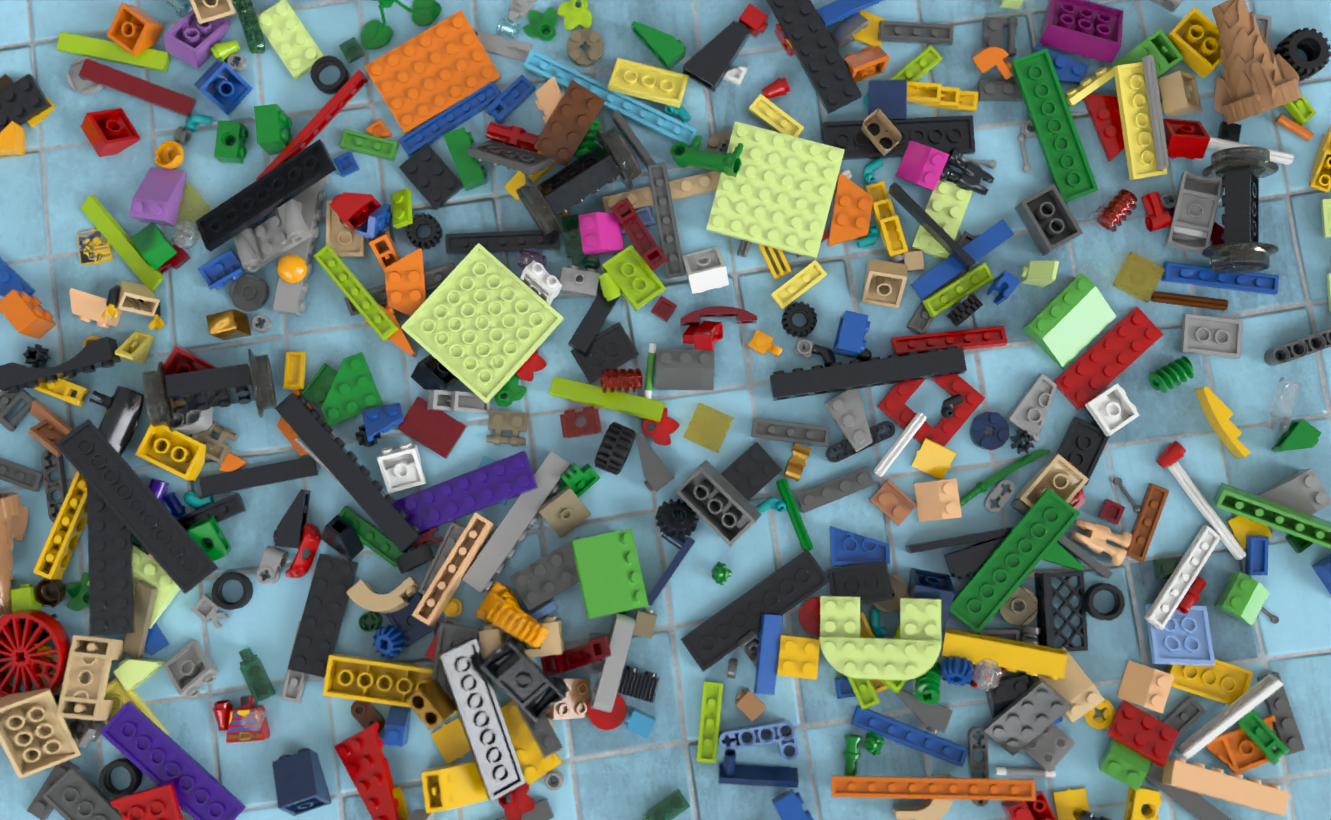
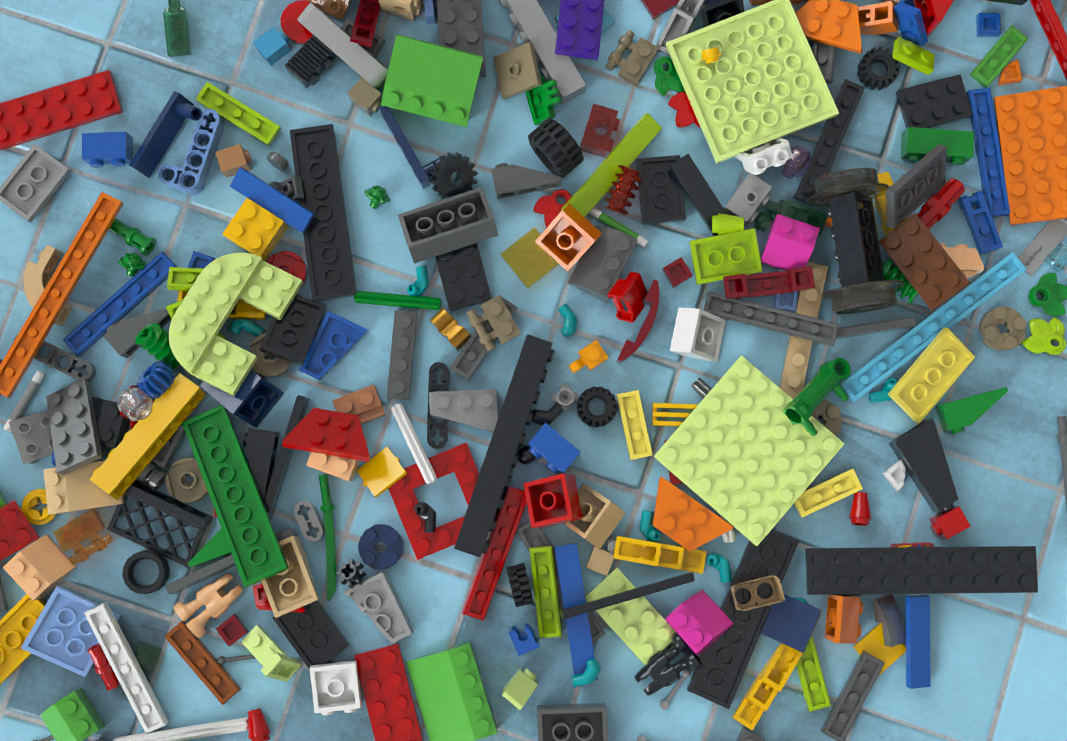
camera: 115 degrees right, 0 degrees up
none -> clear orange plate [53,509,113,565]
none -> yellowish green bracket [242,625,302,682]
none -> red wing [282,408,370,462]
none -> dark tan plate [467,295,521,352]
none -> red brick [523,473,583,528]
none -> orange brick [535,204,602,271]
none -> teal arm [558,303,578,337]
none -> teal arm [571,659,601,687]
none -> yellow plate [701,47,722,64]

